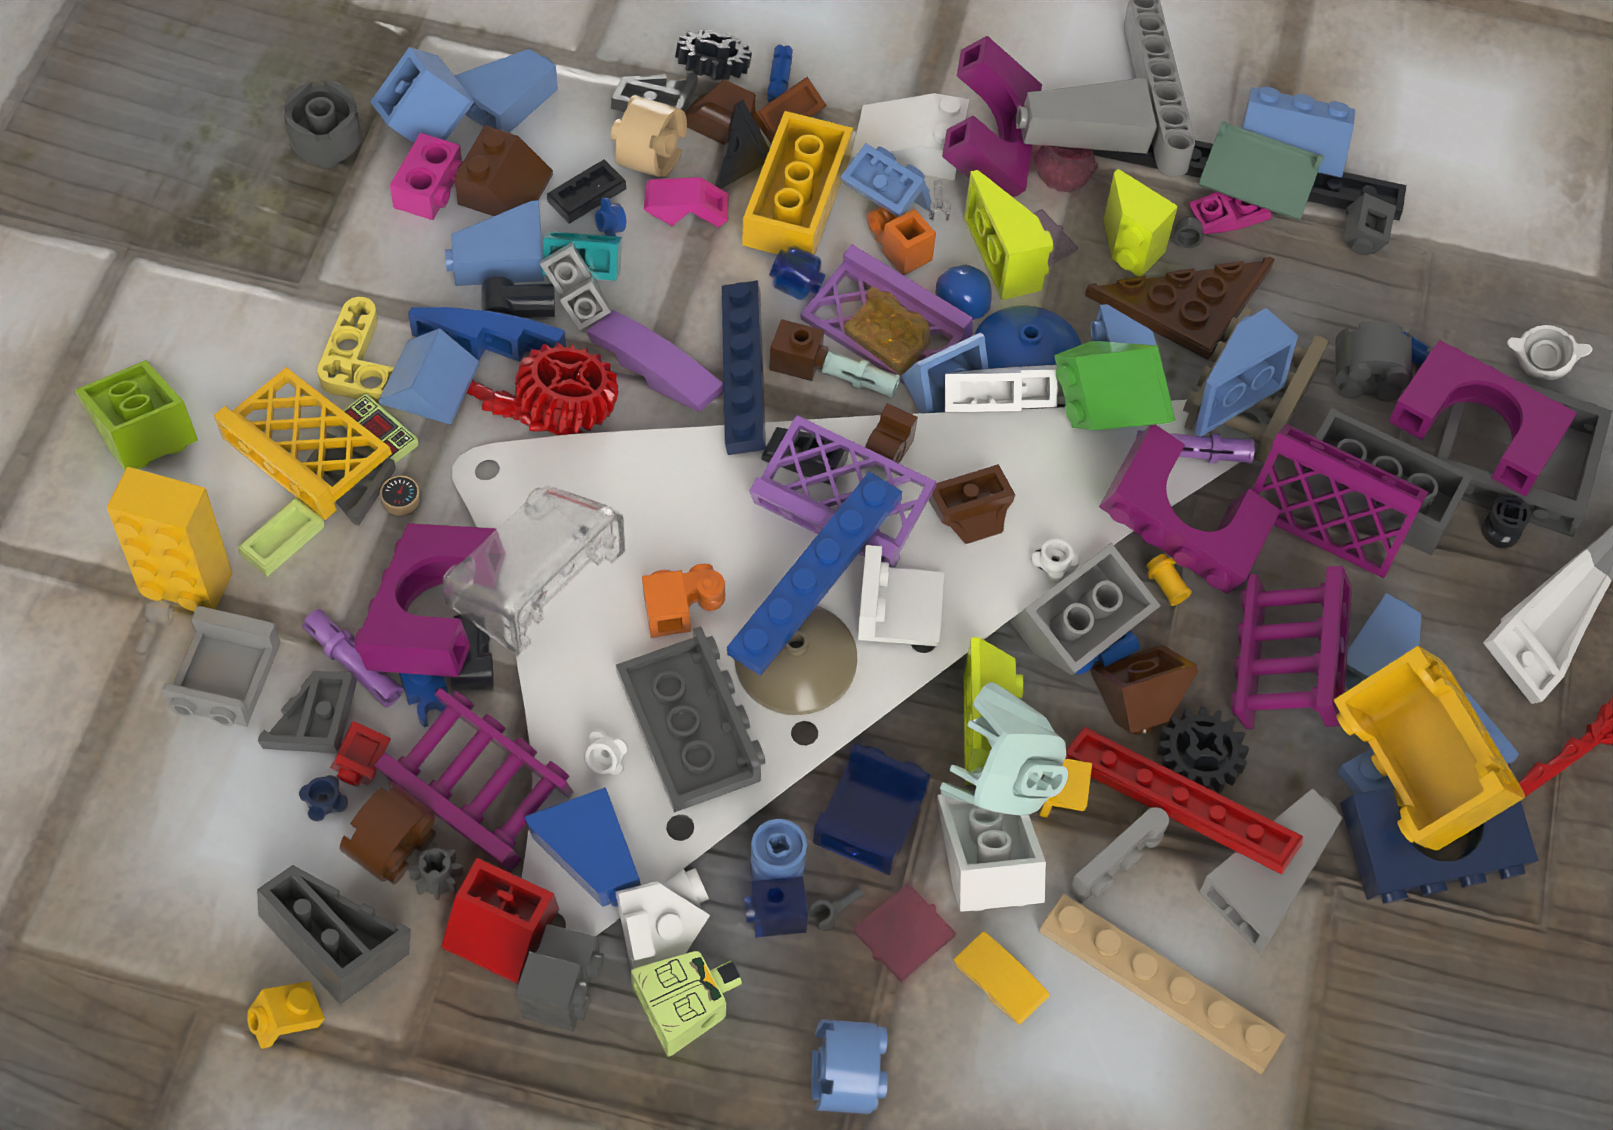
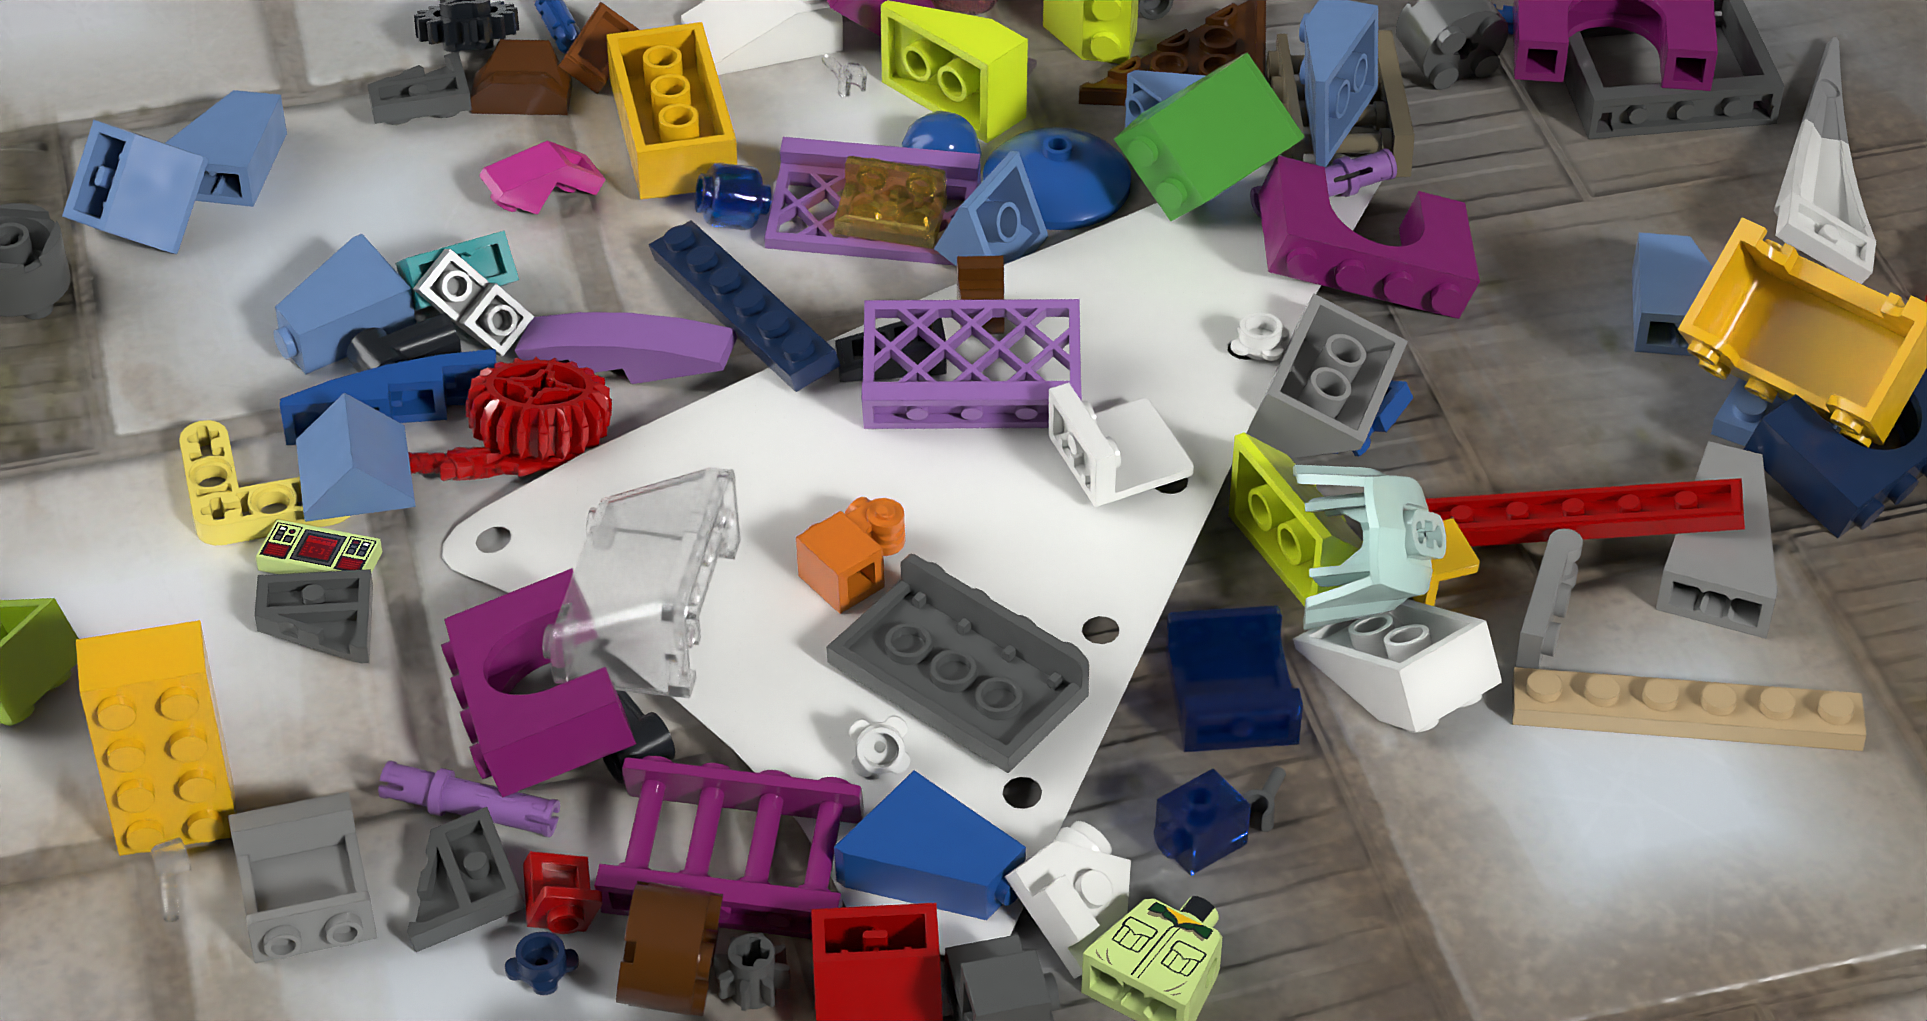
camera: 25 degrees left, 15 degrees down
yellow fence [213,367,392,520] -> none
yellowish green tile [238,498,325,577] -> none
tile [380,476,421,516] -> none
dark pink brick [390,133,463,220] -> none
blue plate [399,673,448,727] -> none
reddish brown slope [454,125,553,216] -> none
black plate [547,159,627,224] -> none
blue plate [595,198,627,236] -> none
tan brick [611,95,687,177] -> none
black tile [715,100,770,189] -> none
blue plate [727,471,902,676] -> none
dark tan dish [735,606,857,715] -> none
medium blue wheel [750,819,807,894] -> none
reddish brown brick [769,319,829,381] -> none
medium blue brick [811,1019,888,1114] -> none
light aqua pin [822,350,901,398] -> none
medium blue bracket [840,143,933,217] -> none
clear pink piece [853,884,956,982] -> none
orange brick [867,207,936,275] -> none
reddish brown slope [929,464,1015,544] -> none
white slope [945,365,1066,412] -> none
yellow slope [953,931,1050,1025] -> none
reddish brown slope [1090,645,1198,735] -> none
yellow pin [1146,554,1192,606] -> none
black gear [1157,707,1249,793] -> none
magenta fence [1231,566,1352,729] -> none
magenta fence [1252,424,1428,579] -> none
dark grey brick [1291,408,1473,556] -> none
black wheel [1482,495,1531,548] -> none

